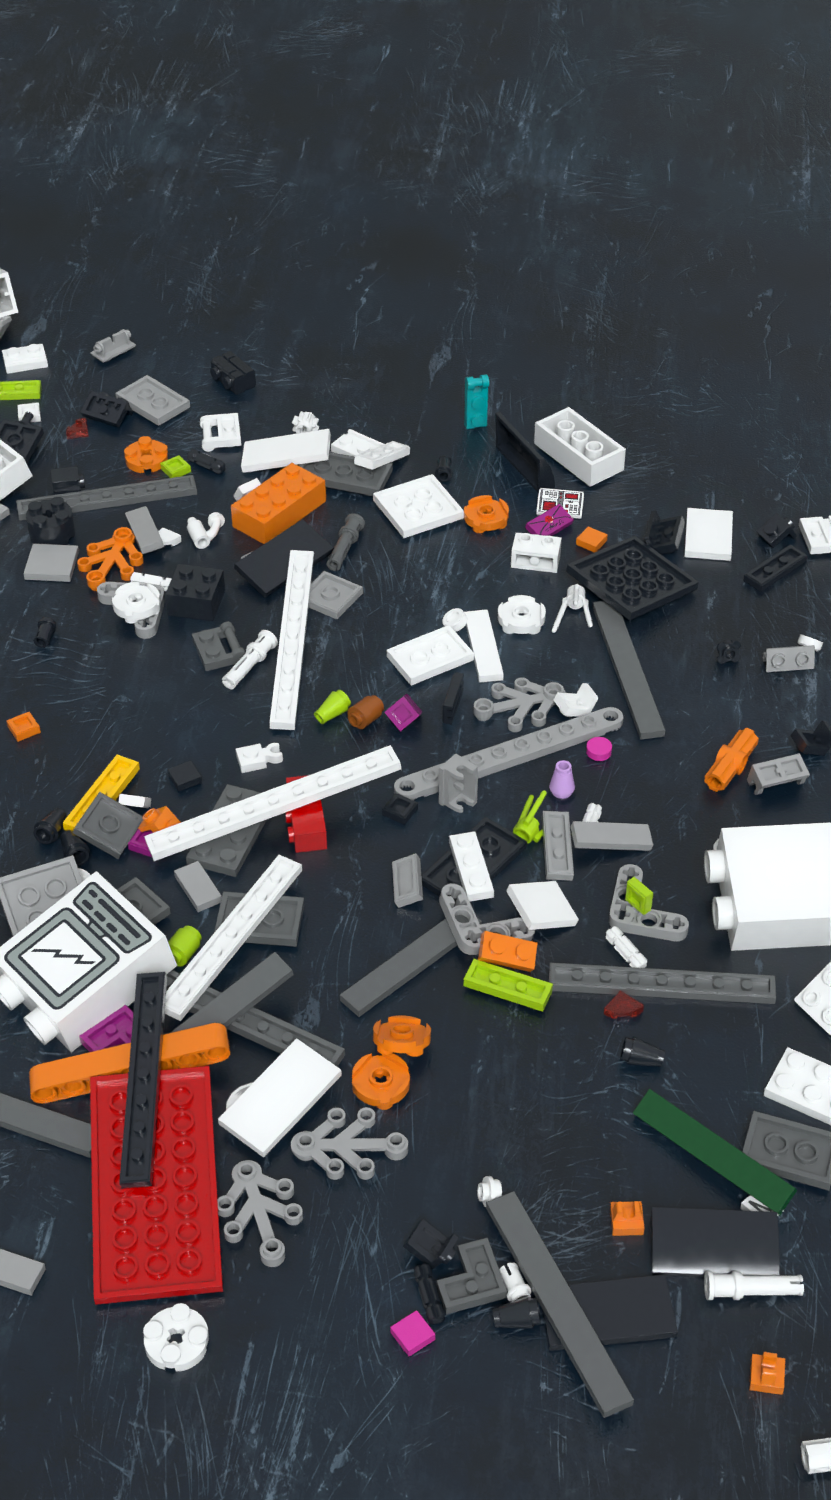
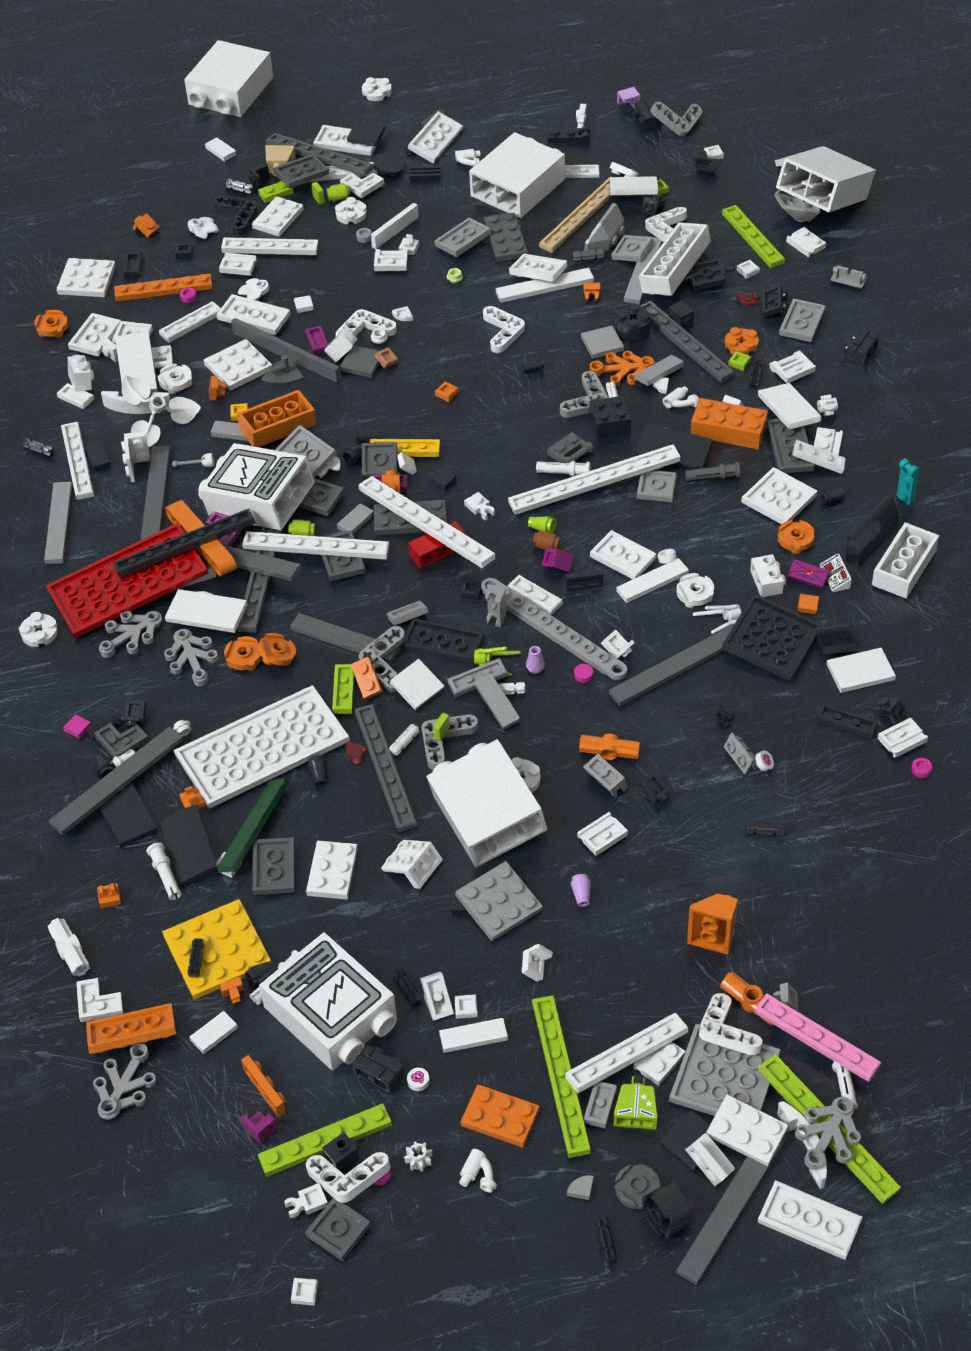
camera: 70 degrees right, 5 degrees up
white plate [112,582,160,623] -> none
white plate [449,832,494,902] -> none
light grey plant [474,678,566,732] -> none
none -> white plate [174,685,350,809]
none -> white tile [507,575,563,615]

